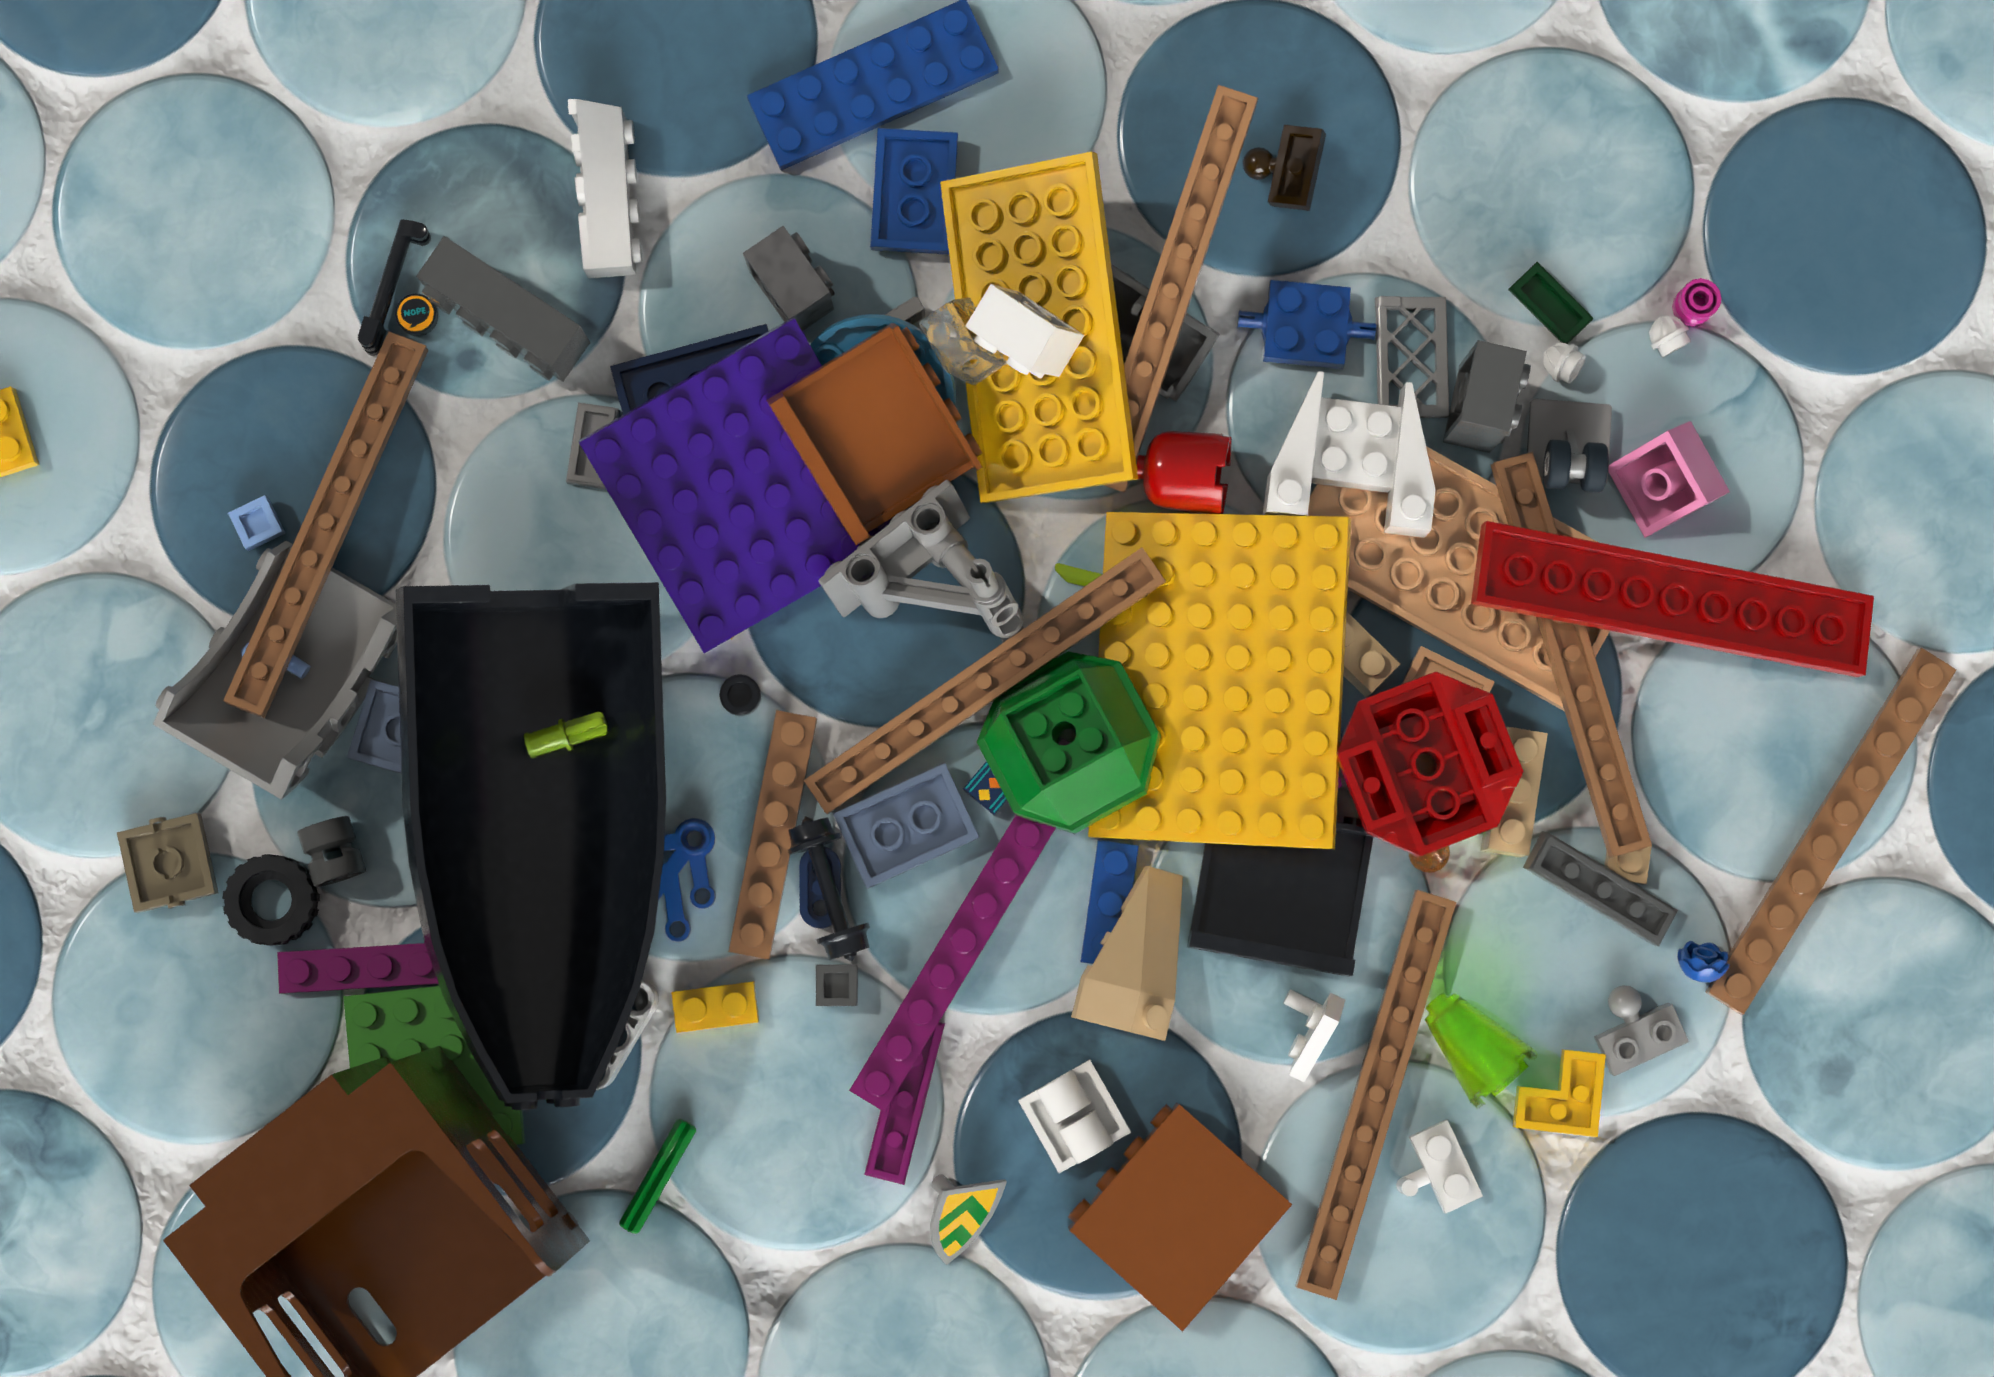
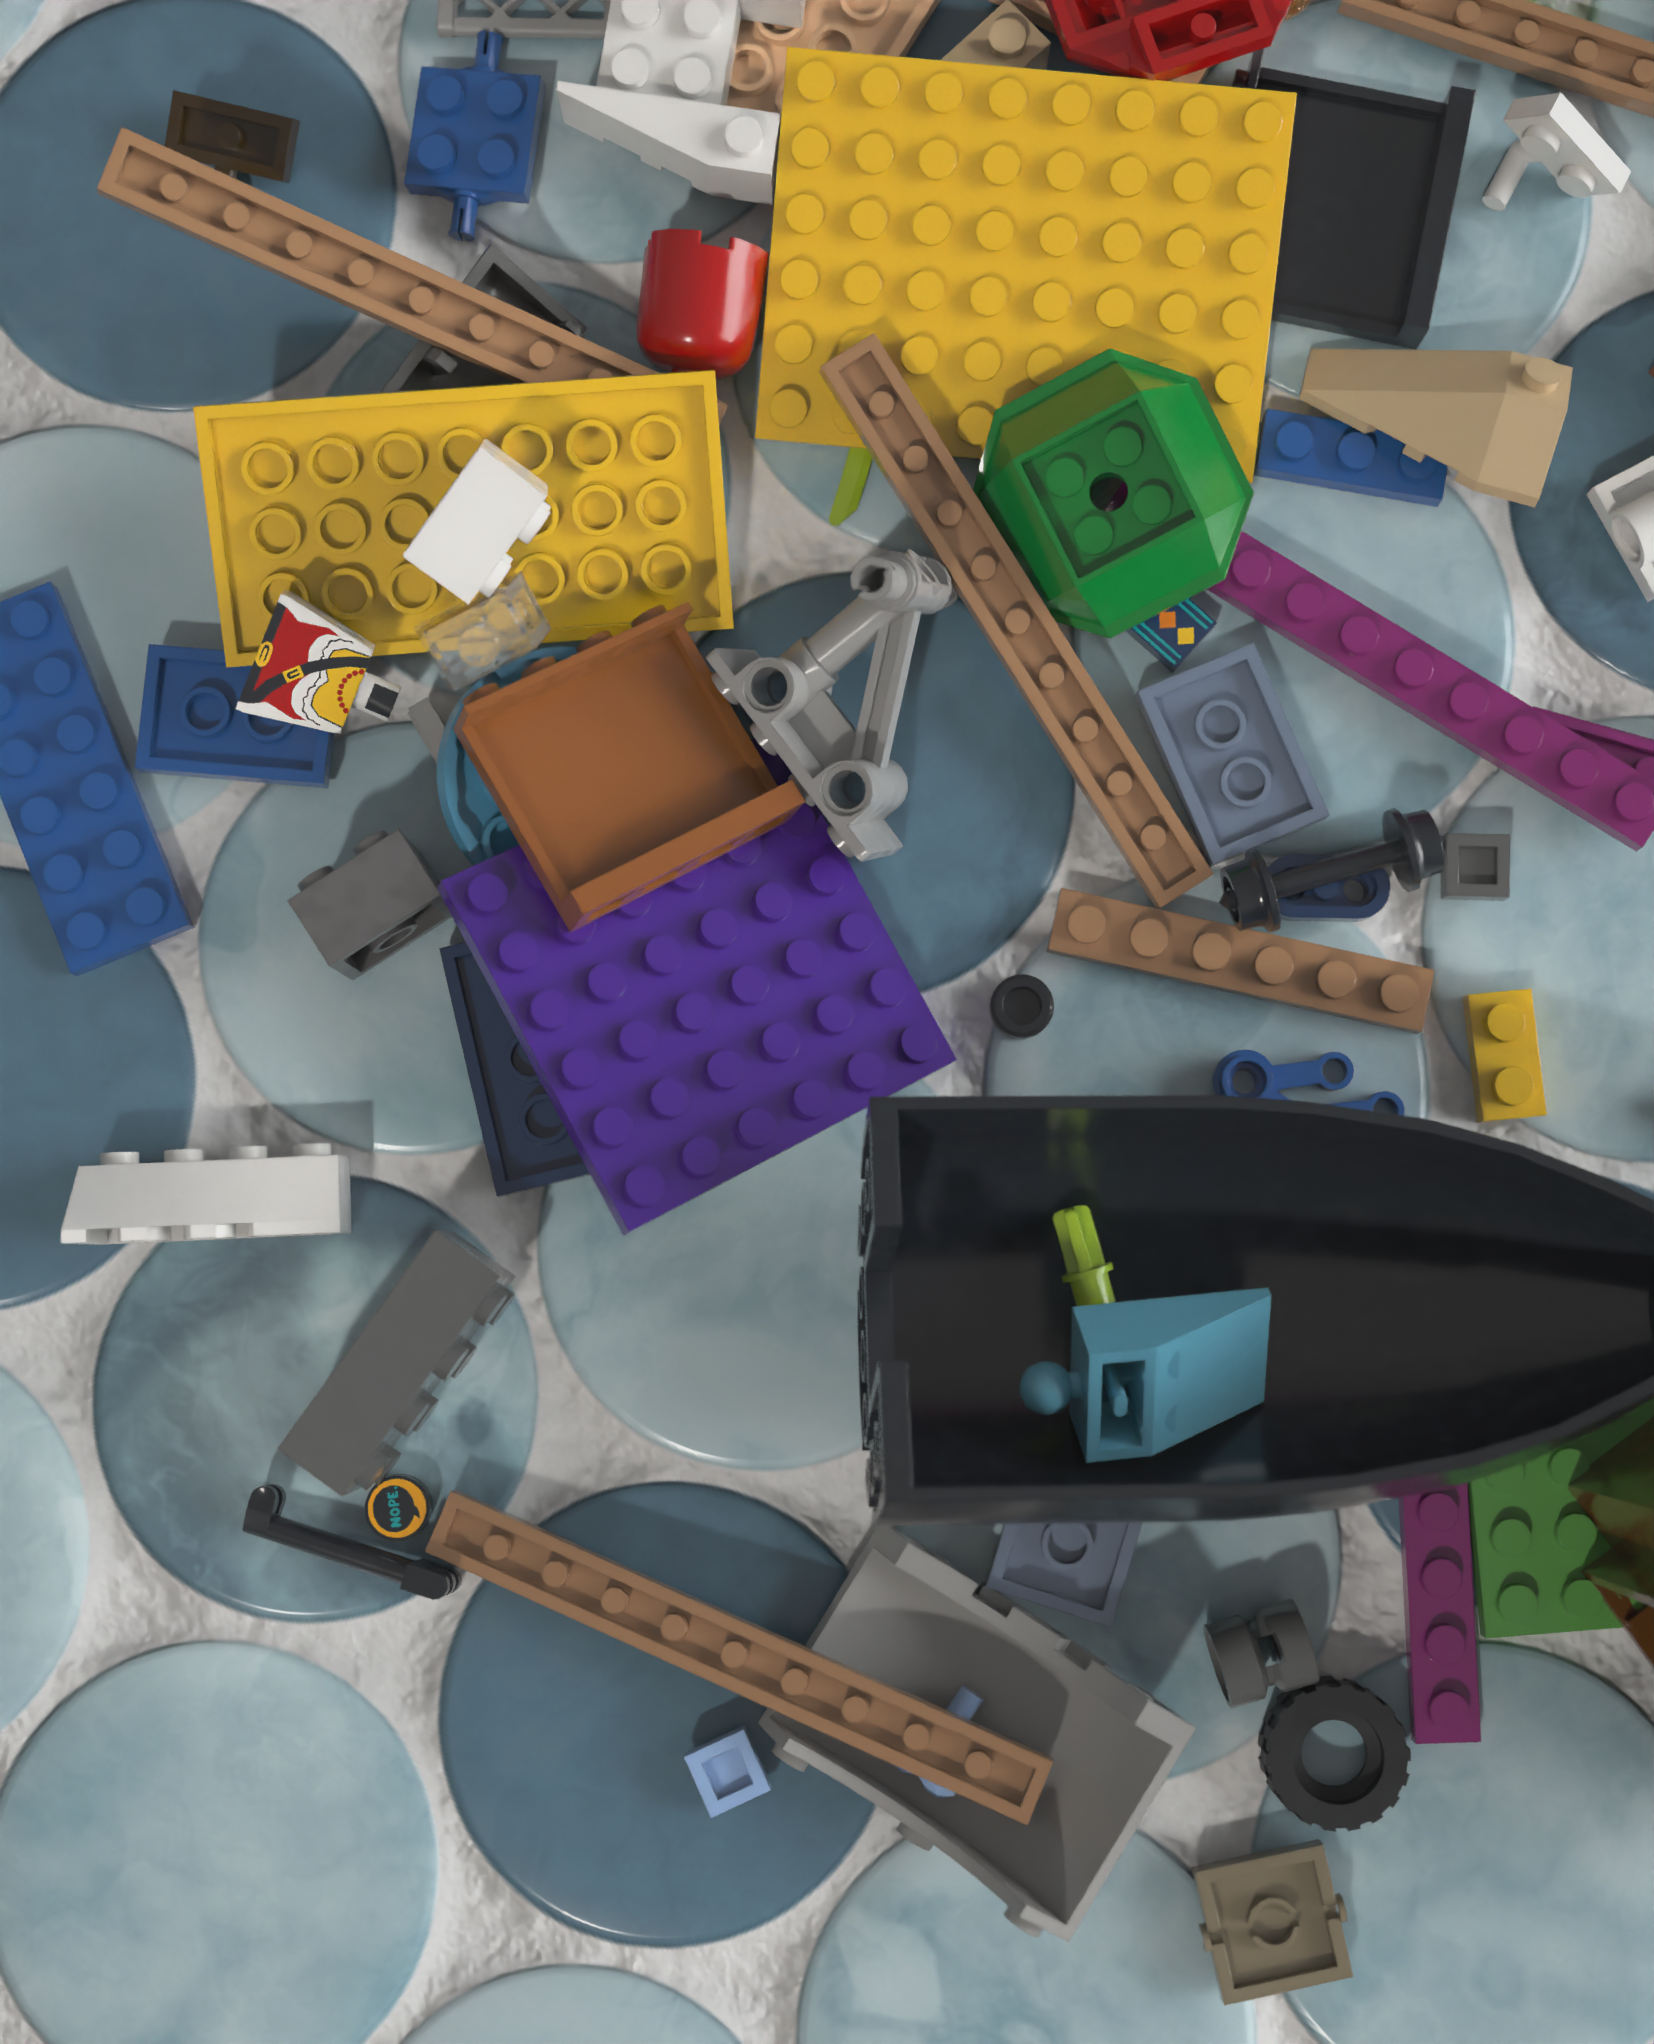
camera: 85 degrees left, 0 degrees up
light grey tile [566,402,620,489] -> none
none -> torso [235,590,401,733]
none -> medium azure slope [1019,1287,1271,1463]

